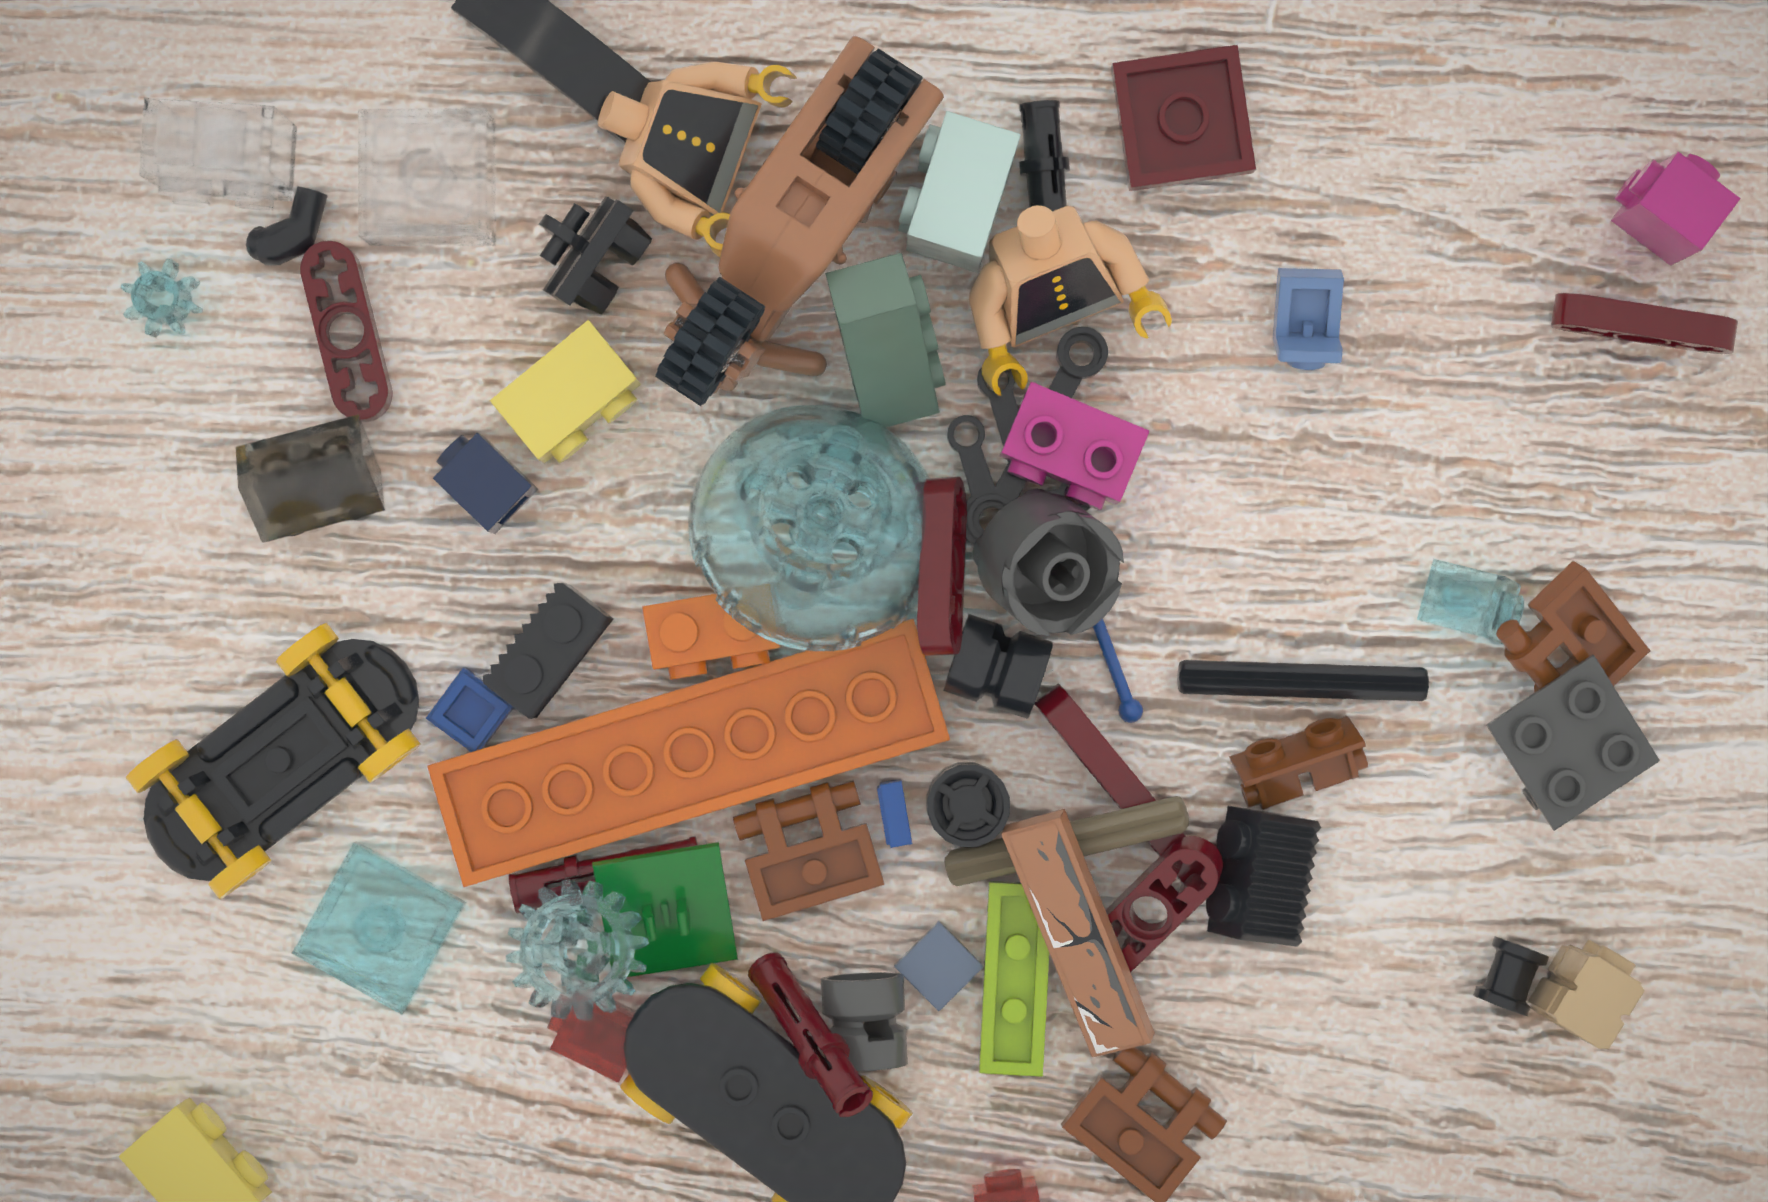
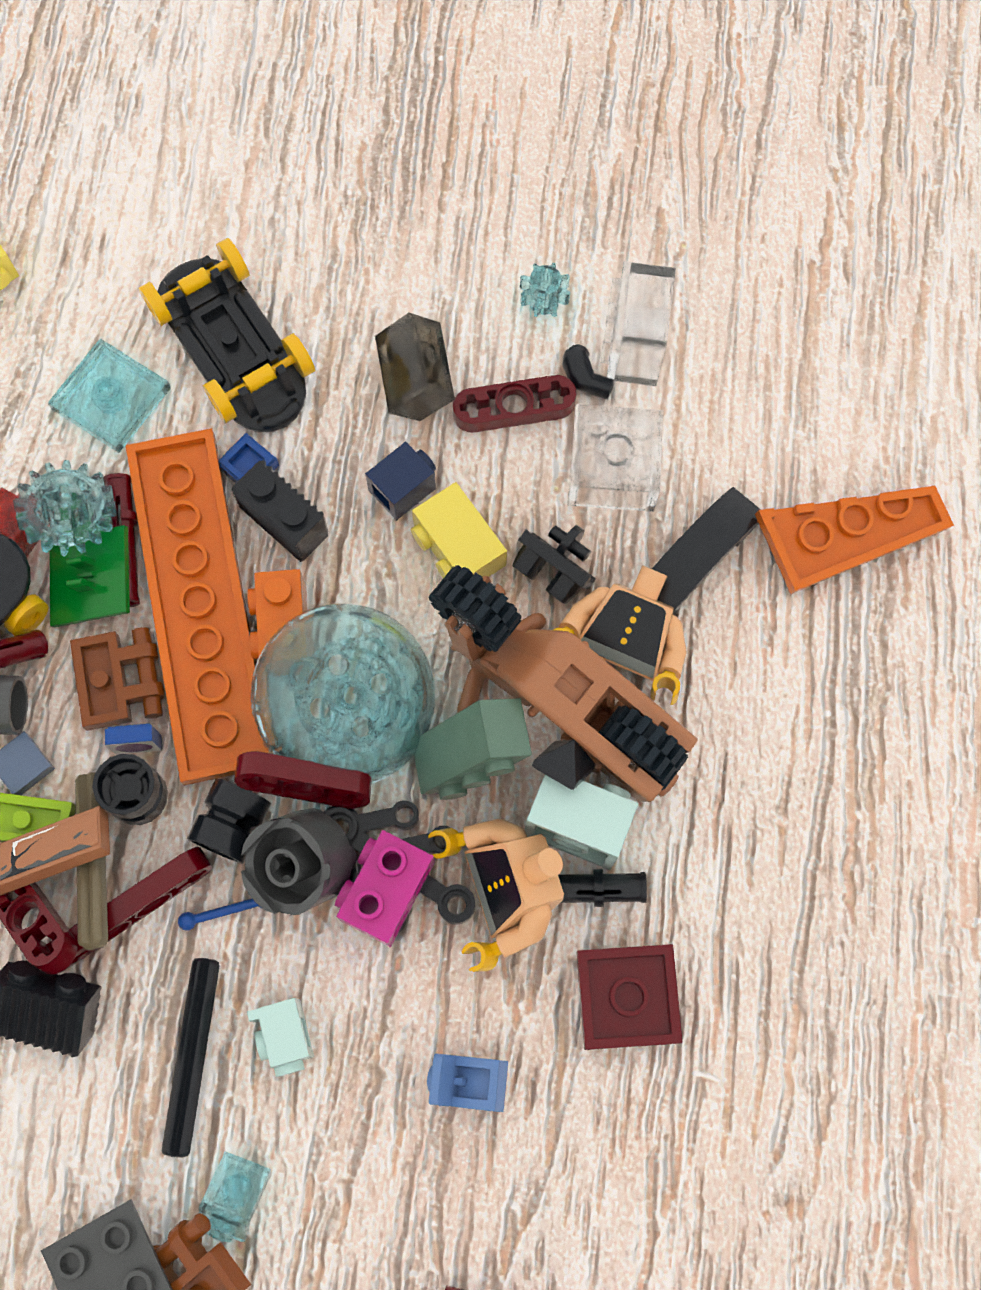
camera: 95 degrees right, 15 degrees down
dark orange hinge [1229,716,1368,810] -> none
none -> light aqua brick [247,998,314,1078]
none -> black slope [532,739,596,790]

